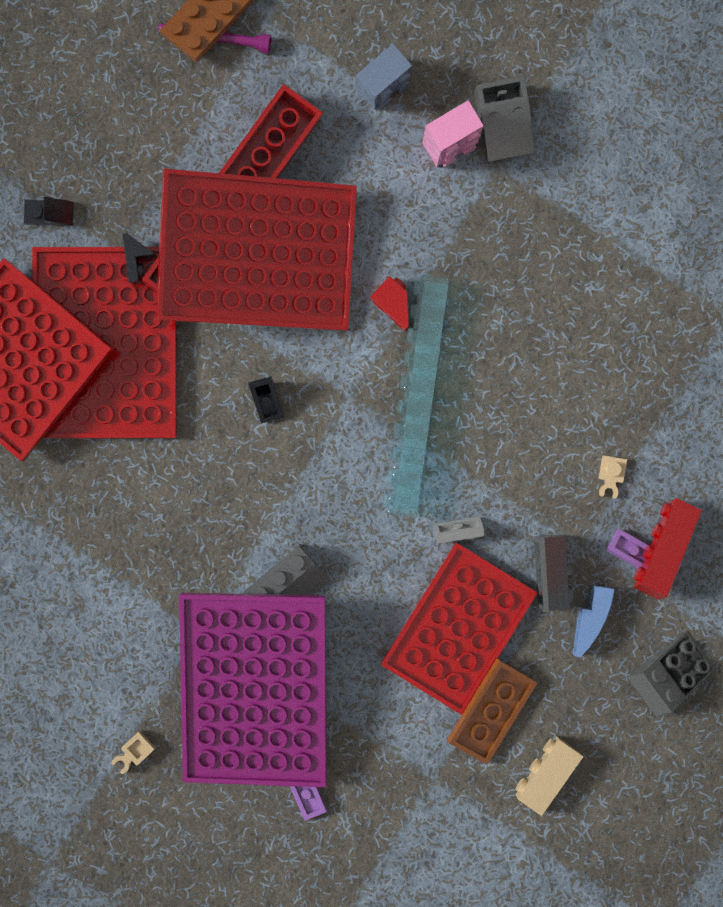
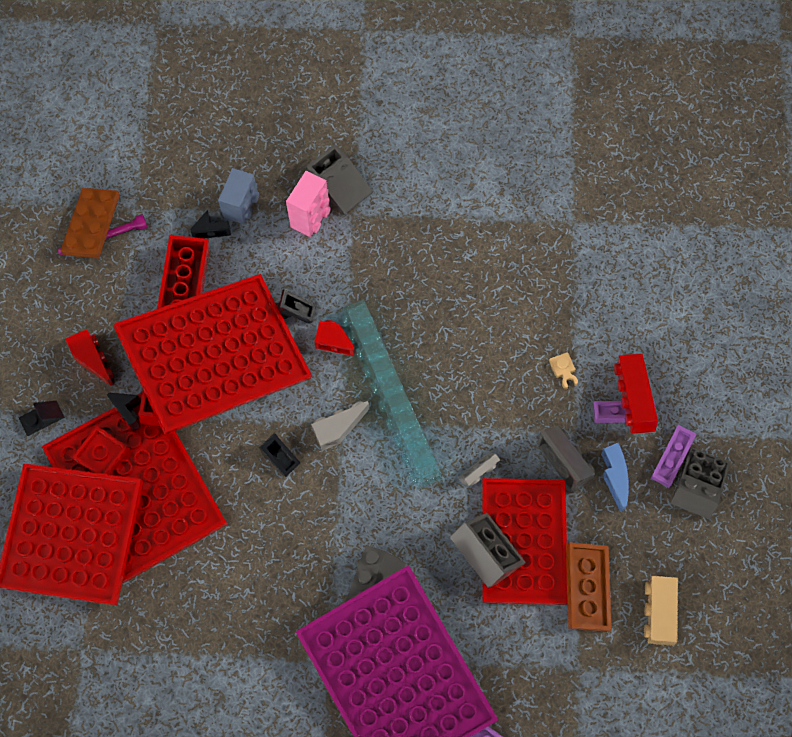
camera: 25 degrees left, 20 degrees down
none -> red slope [65,329,114,386]
none -> red tile [72,425,130,475]
none -> black slope [190,210,231,239]
none -> black slope [278,289,317,324]
none -> light grey slope [311,401,369,451]
none -> dark grey slope [450,513,526,588]
none -> medium lavender plate [651,425,696,488]

